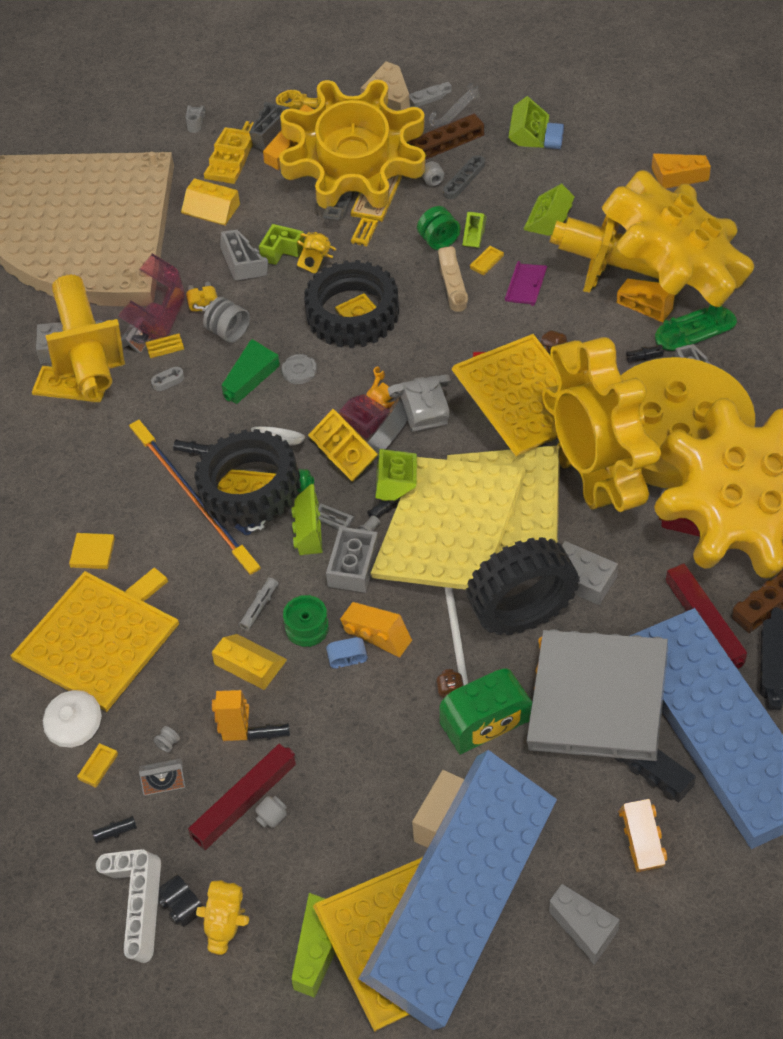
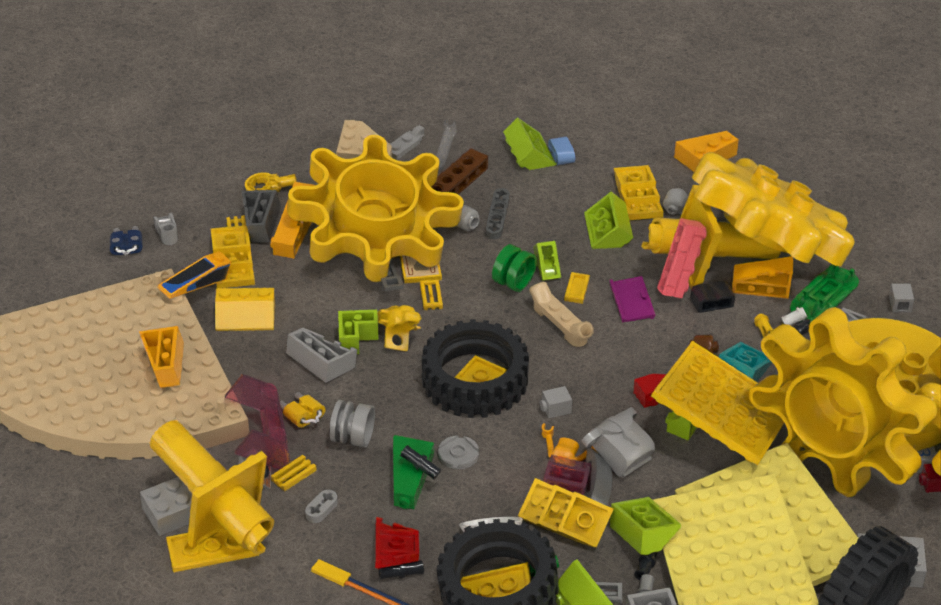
camera: 30 degrees left, 10 degrees down
none -> dark blue piece [110,226,143,255]
none -> light orange wedge [139,326,184,388]
none -> slope [157,251,232,299]
none -> red wing [375,517,419,569]
none -> black pin [400,445,442,480]
none -> light grey brick [540,386,572,418]
none -> yellow slope [614,165,664,220]
none -> coral brick [657,218,706,298]
none -> black brick [690,281,735,313]
none -> yellow pin [754,314,774,337]
none -> white pin [781,307,807,325]
none -> light grey brick [889,284,914,312]

